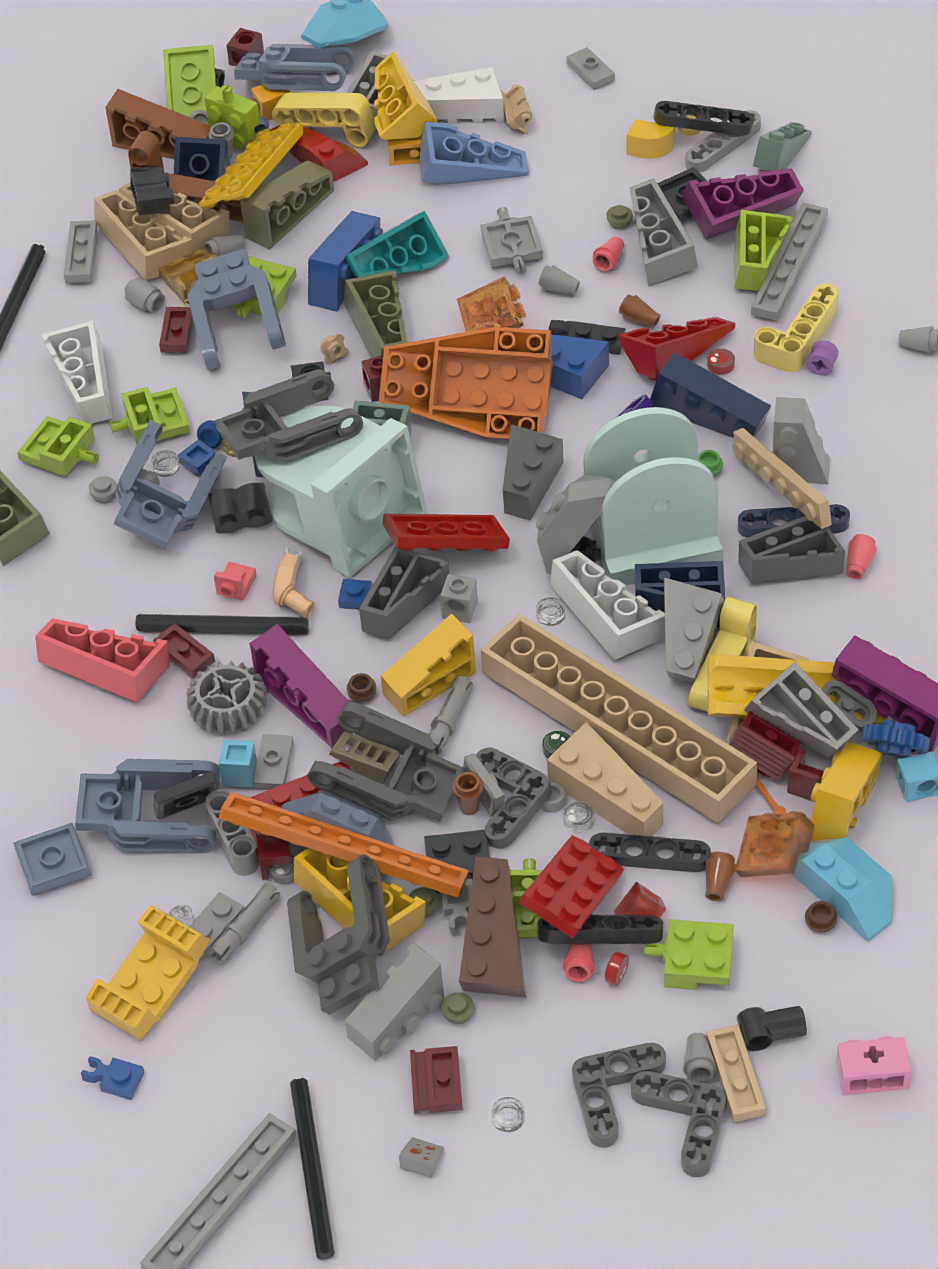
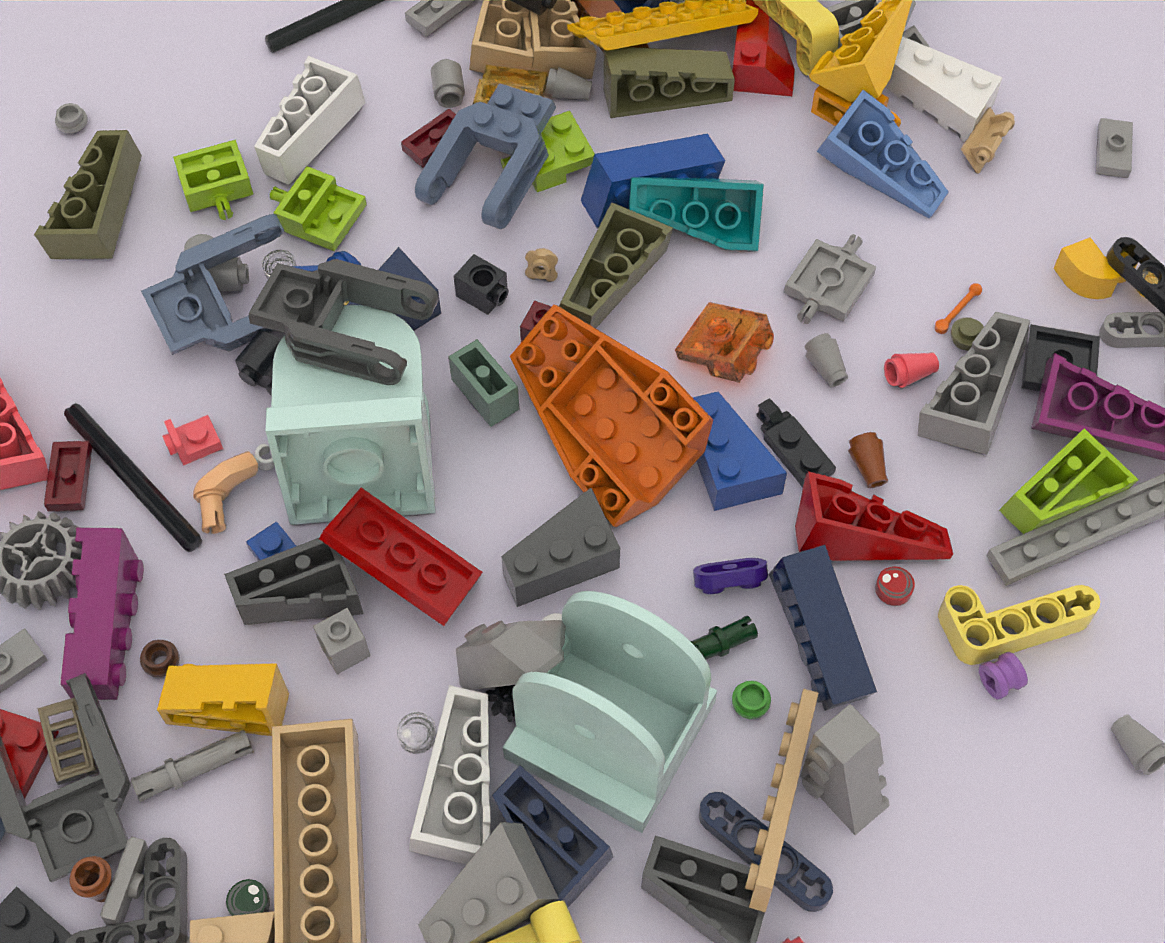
camera: 40 degrees right, 10 degrees up
none -> orange hinge [935,283,982,334]

